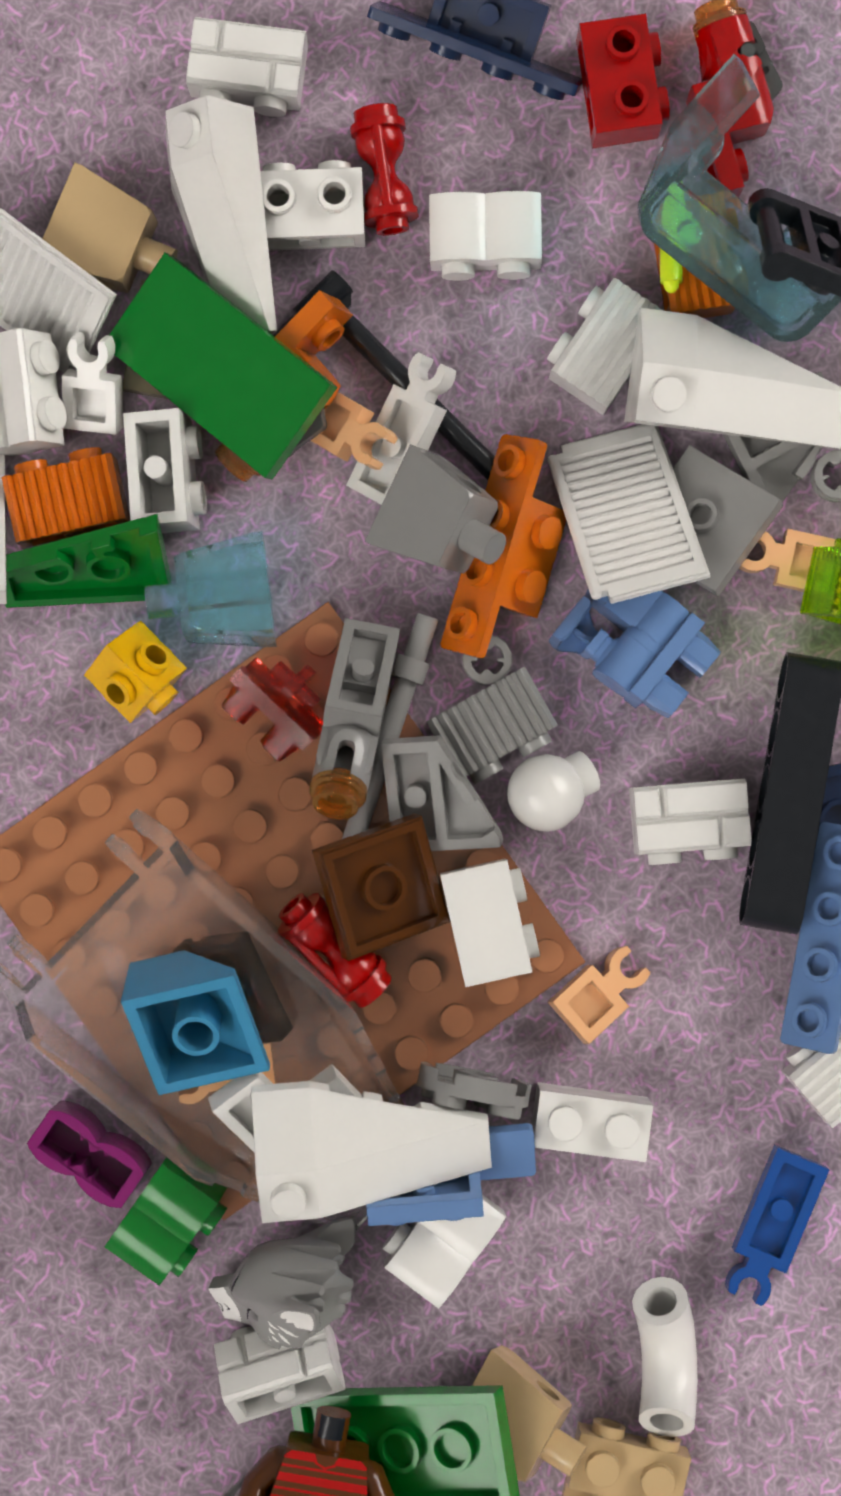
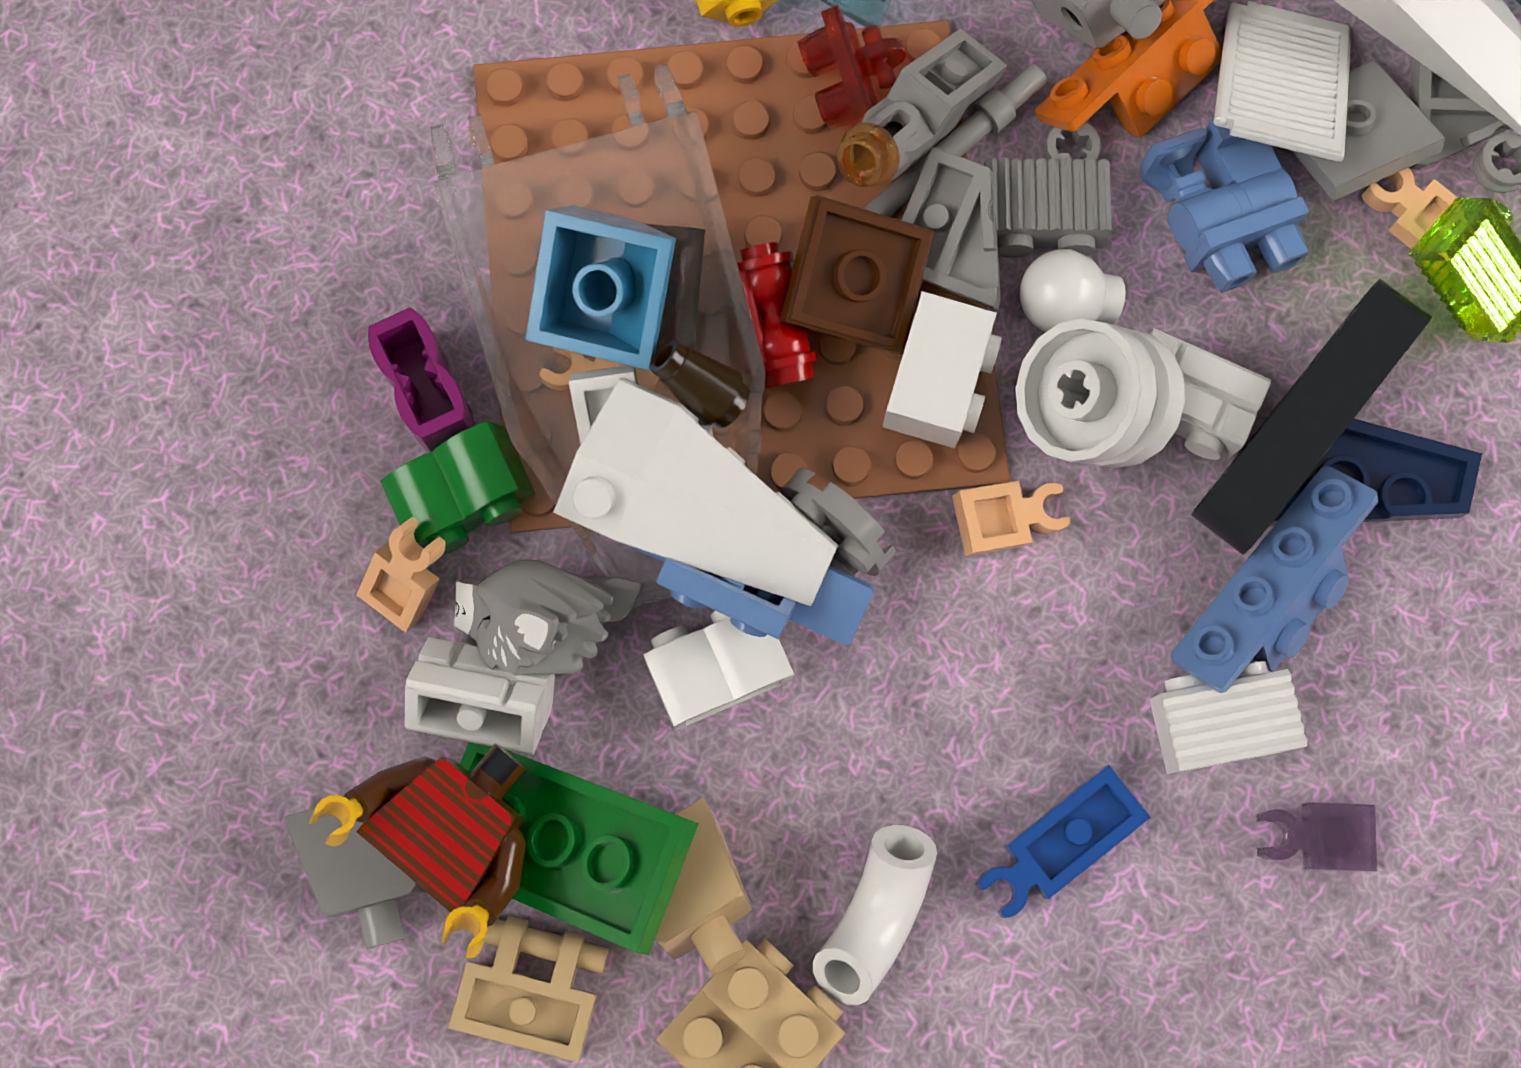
camera: 25 degrees right, 10 degrees down
white brick [532,1082,653,1162] -> none
none -> light nougat plate [356,517,445,633]
none -> dark brown cone [650,339,750,429]
none -> white wheel [1015,318,1185,468]

